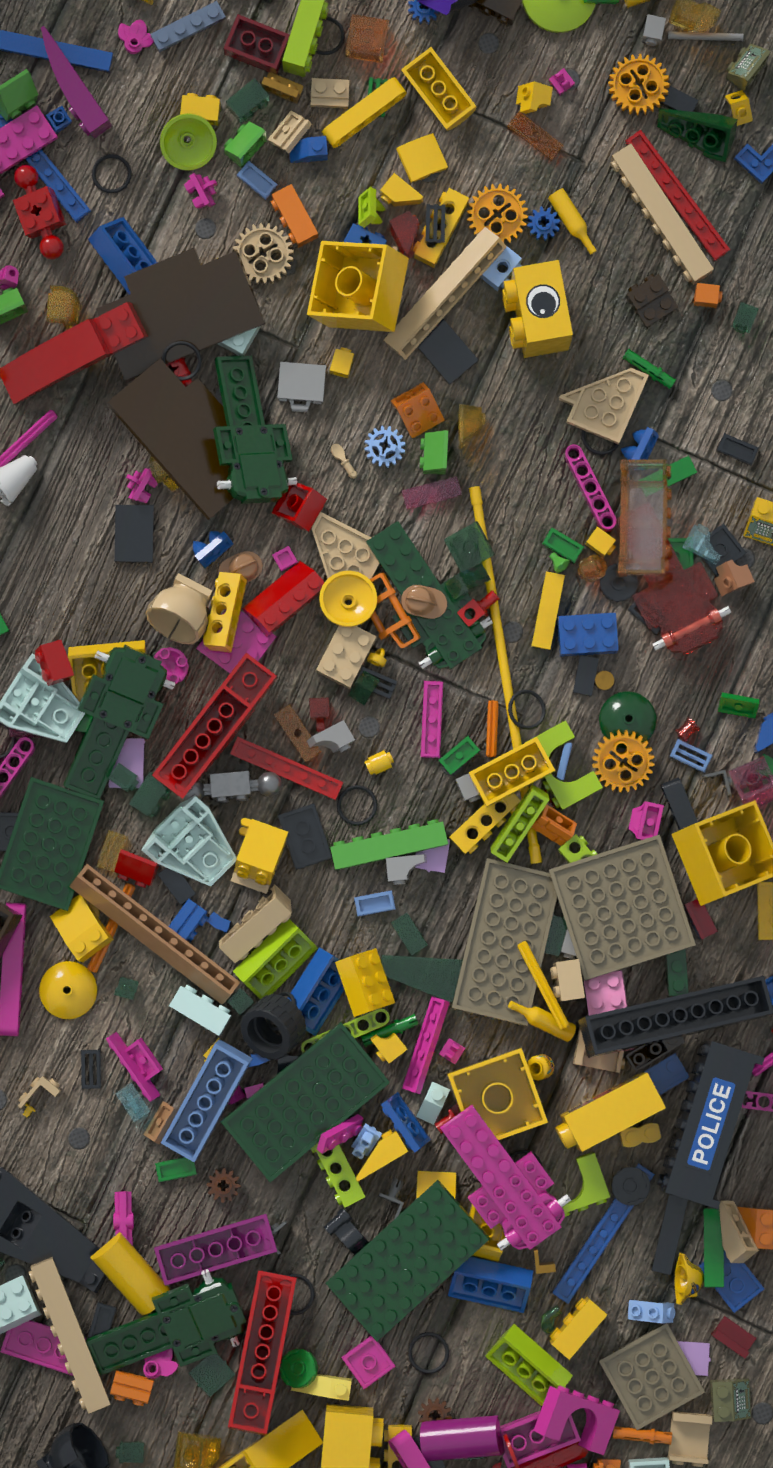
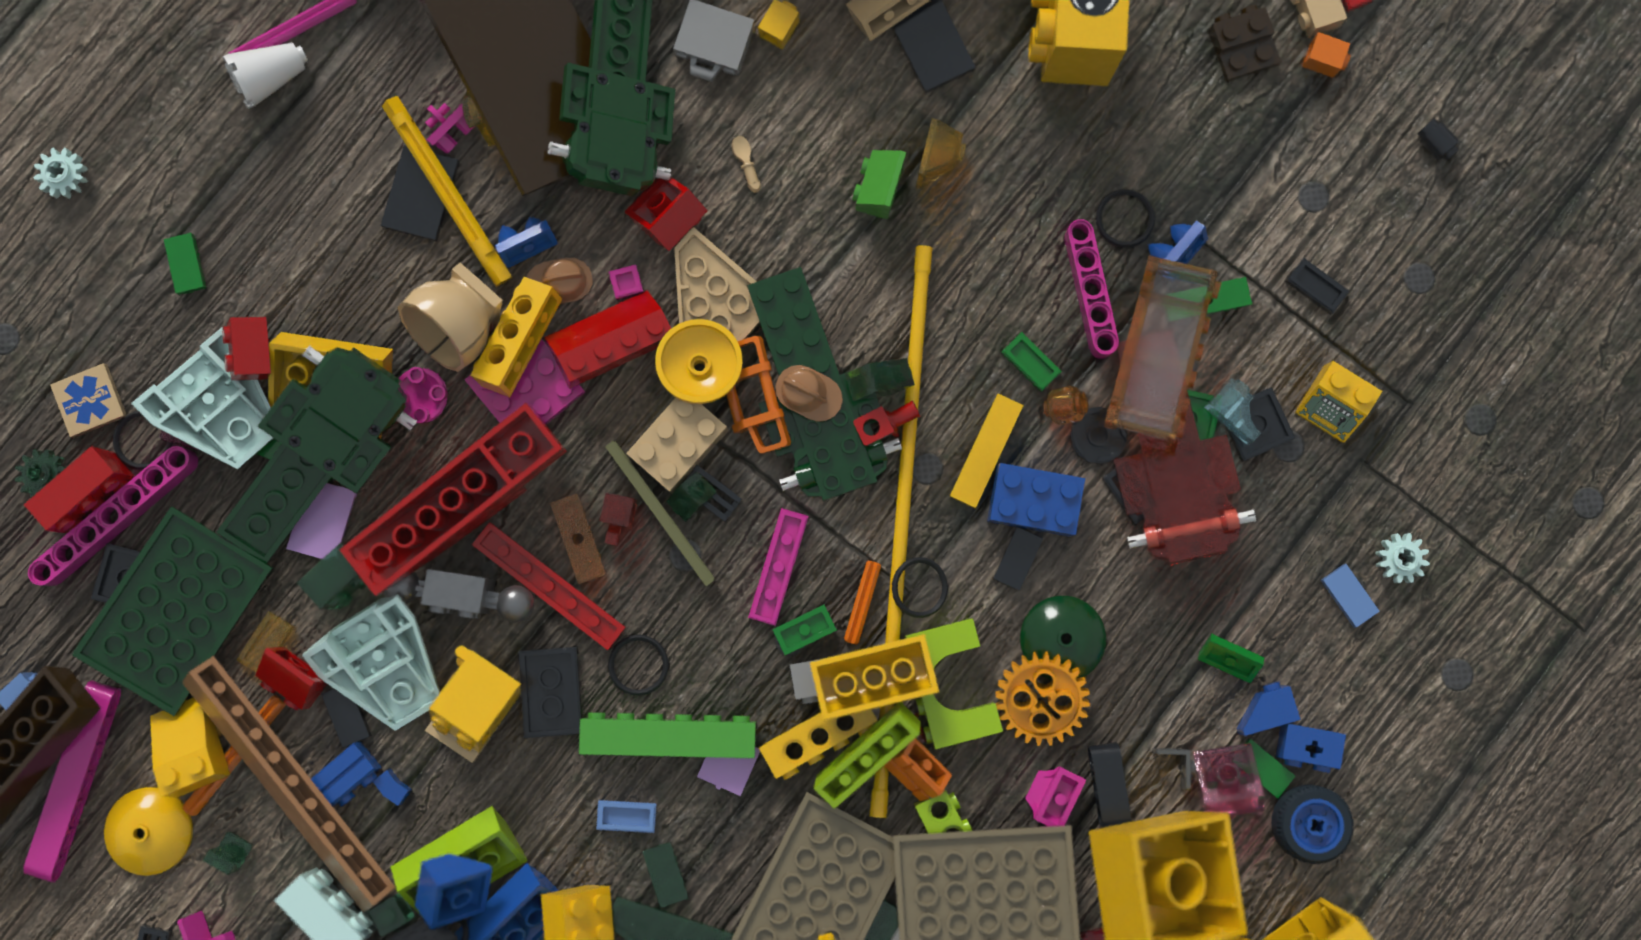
camera: 15 degrees right, 0 degrees up
clear green brick [108,763,139,792] -> none
tan wedge [219,885,292,963] -> none
light grey arch [307,720,355,753] -> none
light blue gear [364,426,405,468] -> none
yellow brick [364,750,394,775] -> none
yellow tile [367,648,387,667] -> none
light grey arch [386,854,427,885] -> none
orange bracket [390,382,444,438] -> none
clear pink plate [402,476,462,510] -> none
clear green plate [444,521,495,573] -> none
bright green rock [549,552,570,574] -> none
medium blue tile [556,743,572,781] -> none
tan wing [559,368,649,445] -> none
yellow brick [585,527,616,558] -> none
pearl gold tile [595,671,614,690] -> none
green pin [622,349,677,390] -> none
medium blue tile [669,739,713,773] -> none
clear red bush [675,717,700,743] -> none
nougat brick [714,560,755,597] -> none
clear green brick [731,302,759,334] -> none
none -> yellow piece [382,95,512,287]
none -> blue slope [415,854,492,930]
none -> olive tile [605,441,716,587]

